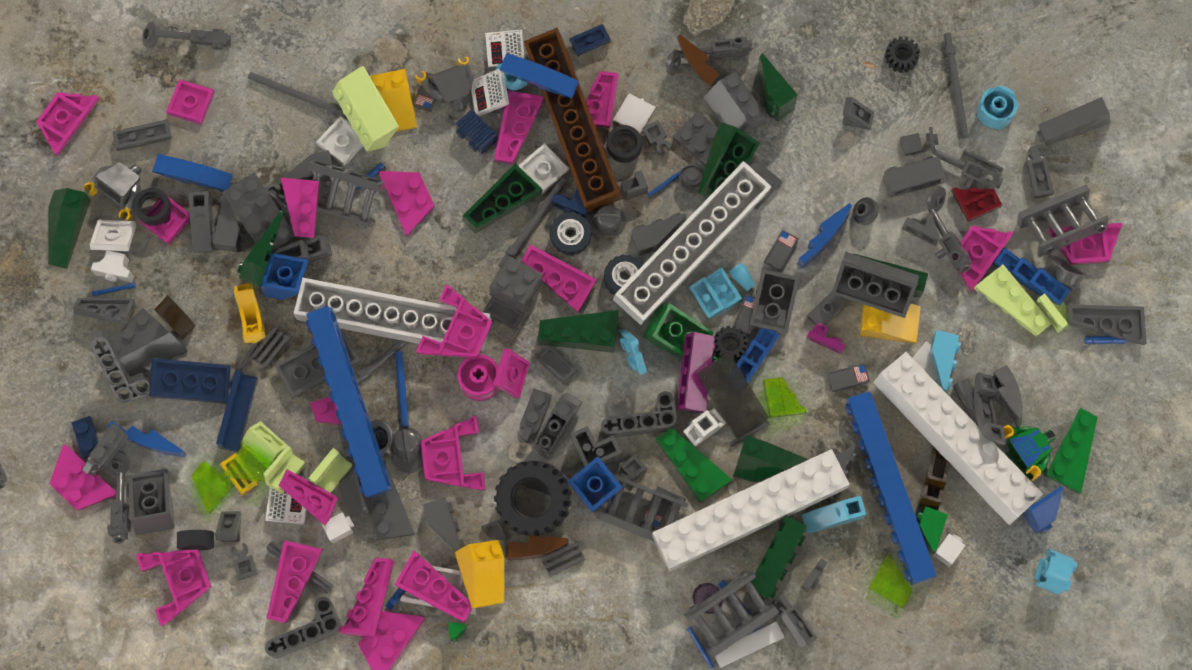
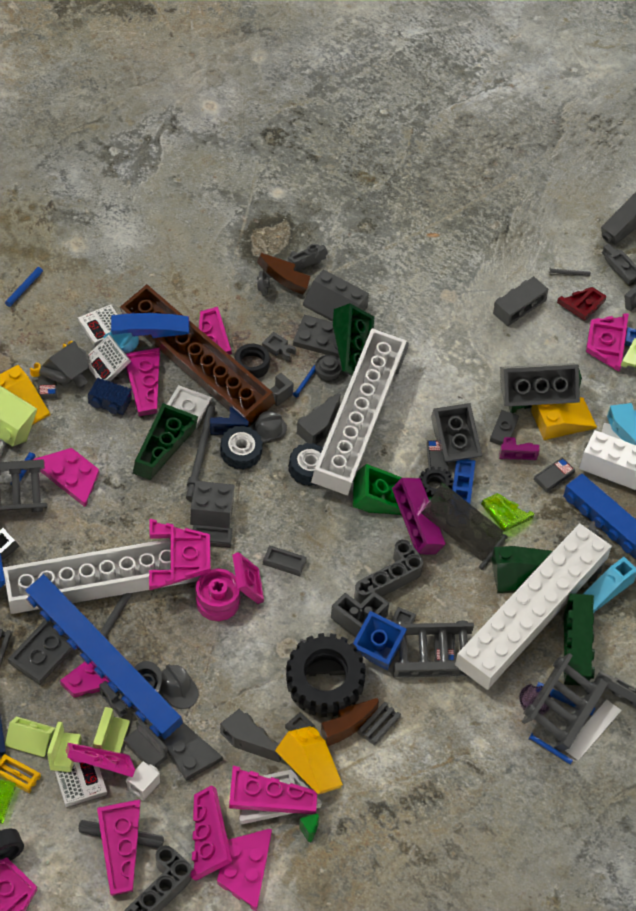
camera: 30 degrees left, 20 degrees down
dark grey slope [215,511,241,542] -> none
clear neon green wing [223,444,273,482] -> none
dark grey plate [232,543,258,581] -> none
blue wheel [385,588,405,610] -> none
blue bar [395,351,409,428] -> none
dark pink wing [421,415,486,491] -> none
dark grey hinge [520,388,552,443] -> none
dark pink wing [521,244,597,313] -> none
dark grey slope [533,392,583,455] -> none
dark green wedge [538,310,619,353] -> none
dark blue plate [569,24,611,57] -> none
white piece [613,93,656,134] -> none
medium azure wing [617,328,647,375] -> none
green wing [656,428,732,503] -> none
white brick [683,408,726,447] -> none
medium azure slope [689,267,743,319] -> none
medium azure cone [729,263,756,291] -> none
dark green slope [757,53,798,121] -> none
dark grey tile [764,230,799,271] -> none
blue slope [798,203,852,269] -> none
dark grey plate [801,558,827,592] -> none
dark grey slope [842,97,874,130] -> none
dark grey plate [852,197,879,225] -> none
black tyre [885,36,920,73] -> none
dark grey tile [900,133,923,156] -> none
dark grey slope [902,214,940,246] -> none
dark grey piece [926,127,1004,189] -> none
dark grey piece [927,186,972,273] -> none
dark grey bar [944,33,969,139] -> none
medium azure brick [977,86,1018,130] -> none

